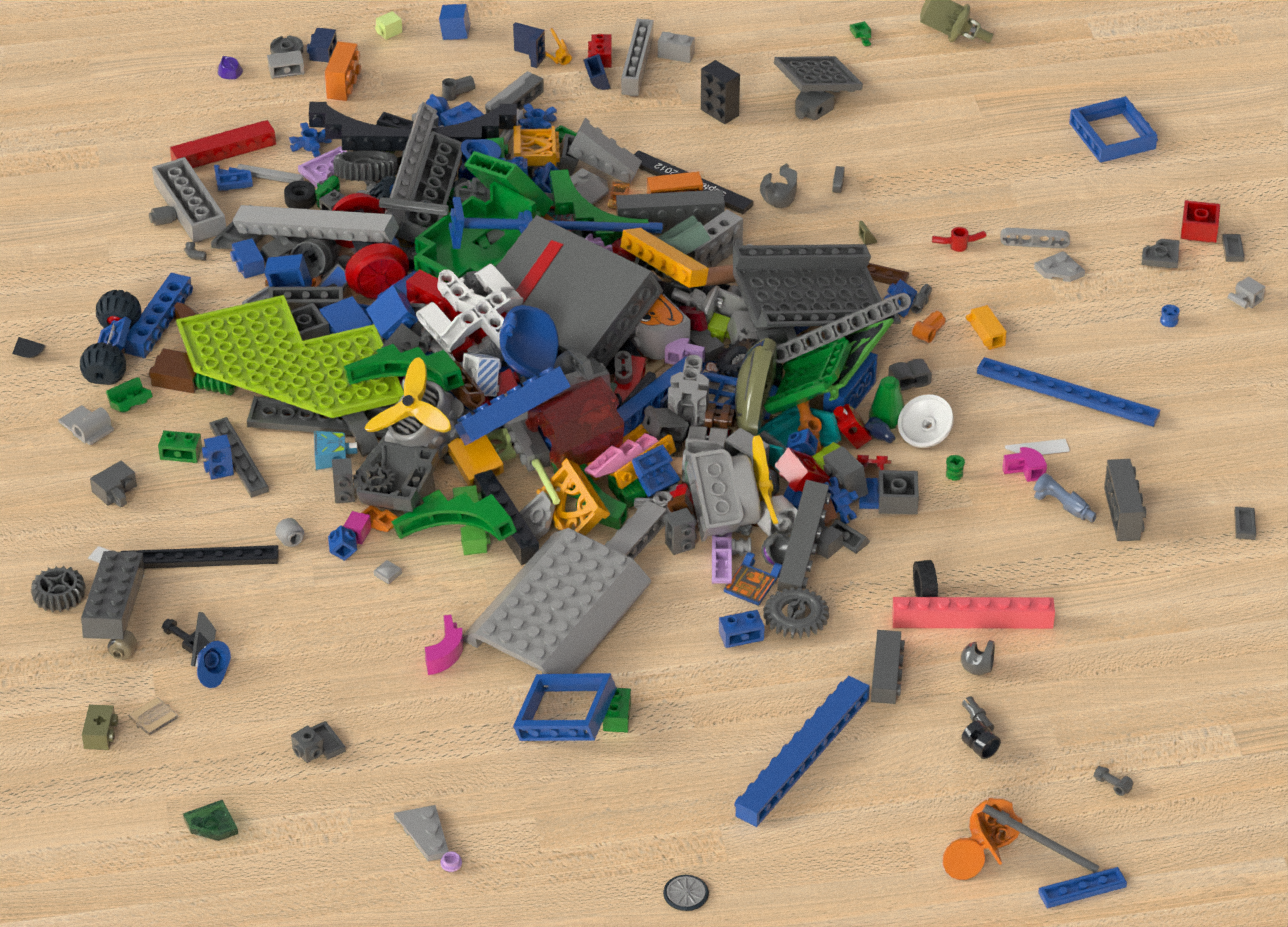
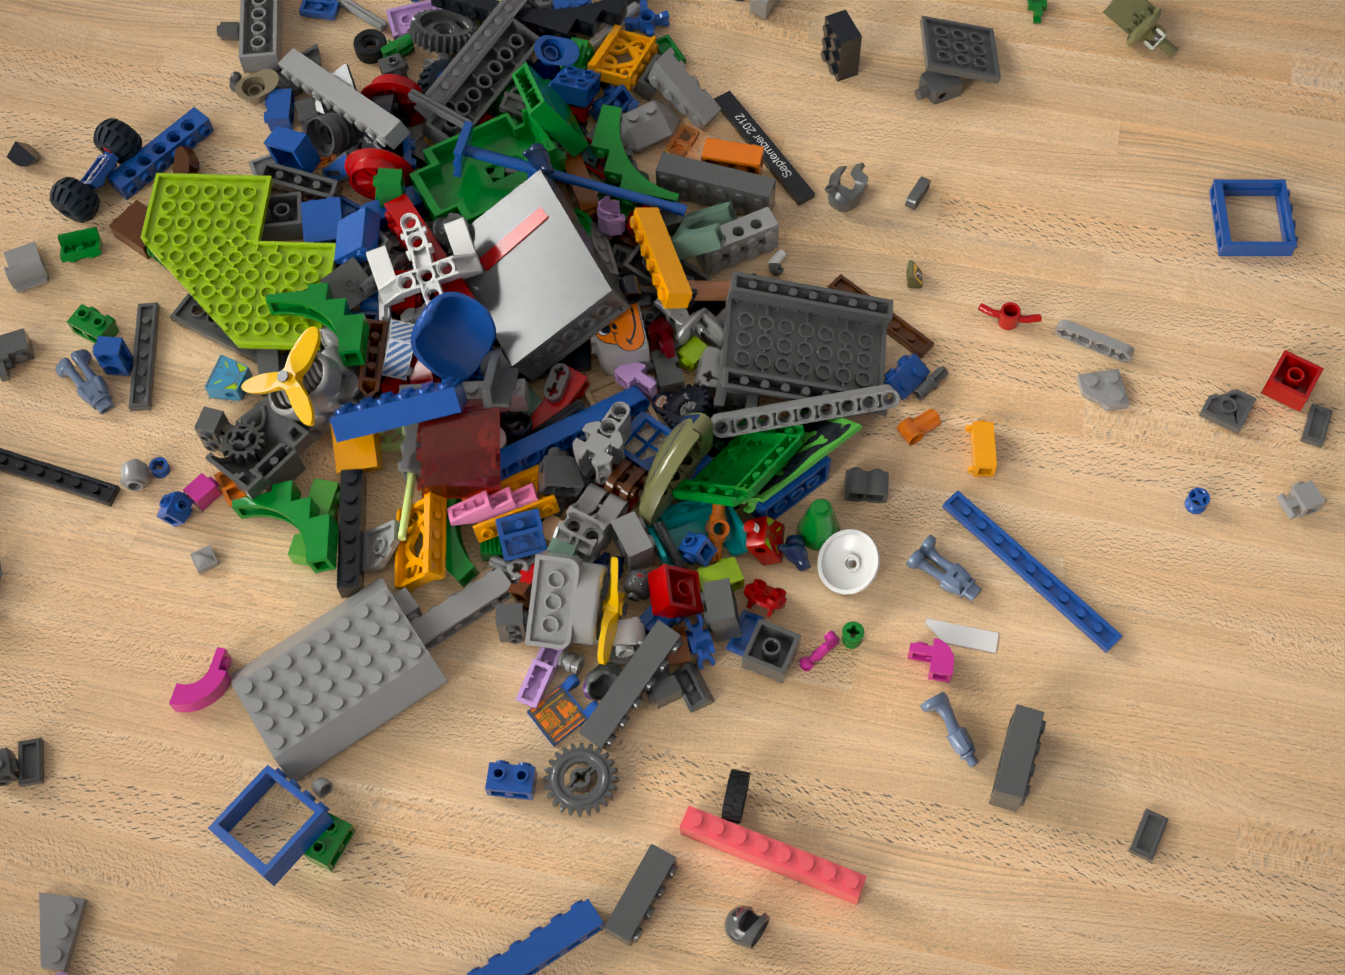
camera: 25 degrees right, 20 degrees up
none -> sand blue piece [55,349,114,414]
none -> blue bush [149,457,171,478]
none -> dark tan piece [235,69,279,104]
none -> green brick [373,167,406,207]
none -> dark blue animal [522,143,554,176]
none -> dark pink arm [799,630,840,672]
none -> sand blue piece [906,535,982,602]

